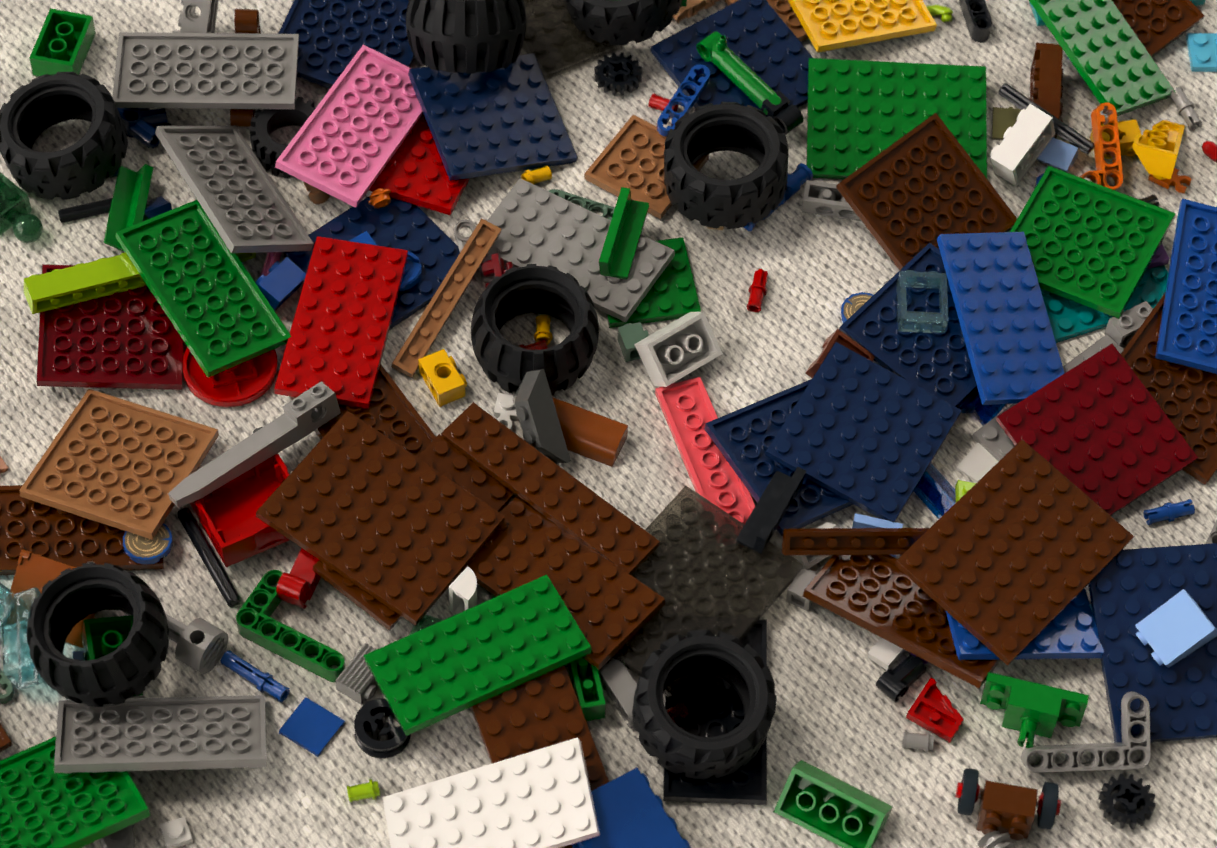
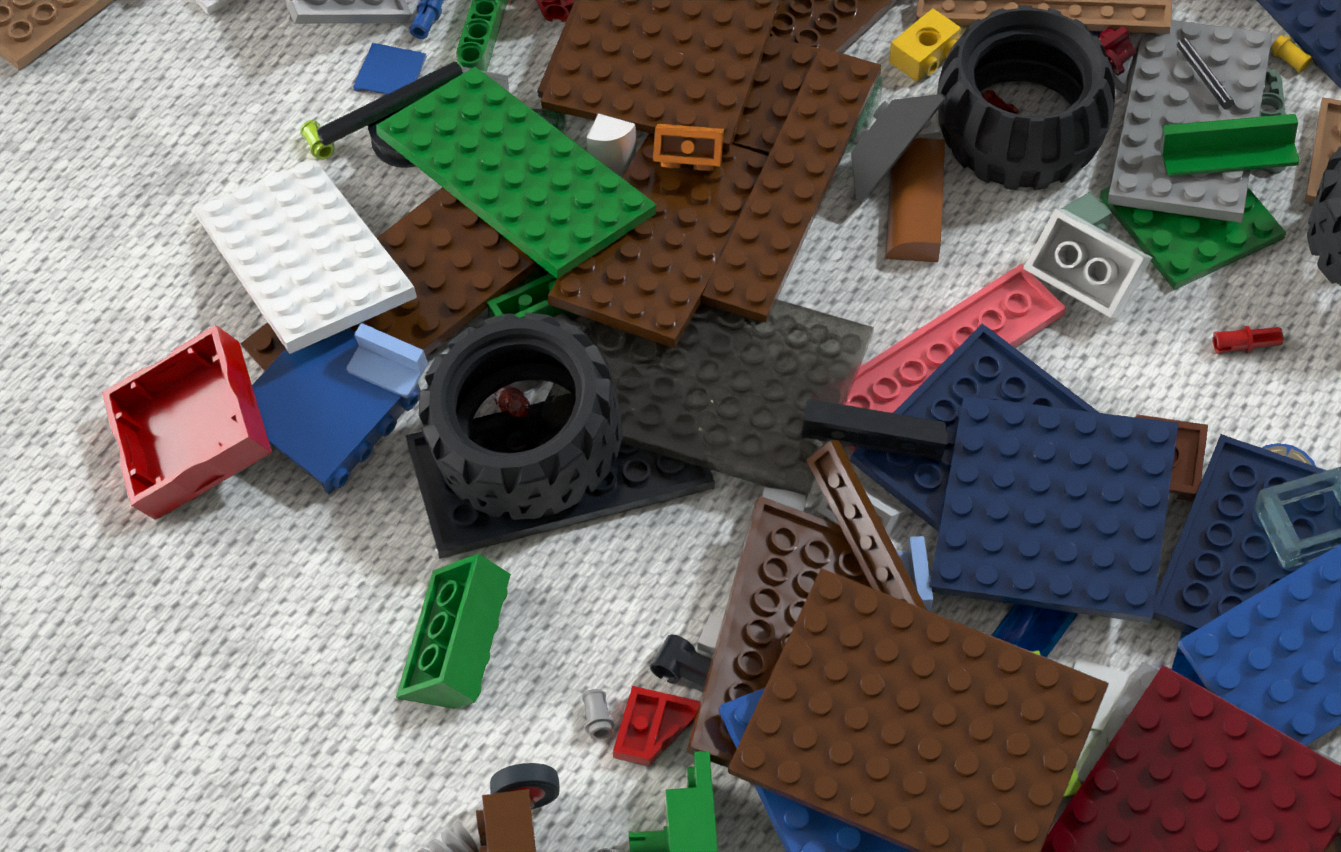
camera: 75 degrees right, 0 degrees up
none -> black axle [316,61,463,146]
none -> light blue panel [347,323,428,398]
none -> orange brick [653,124,724,171]
none -> black bar [1177,38,1235,110]

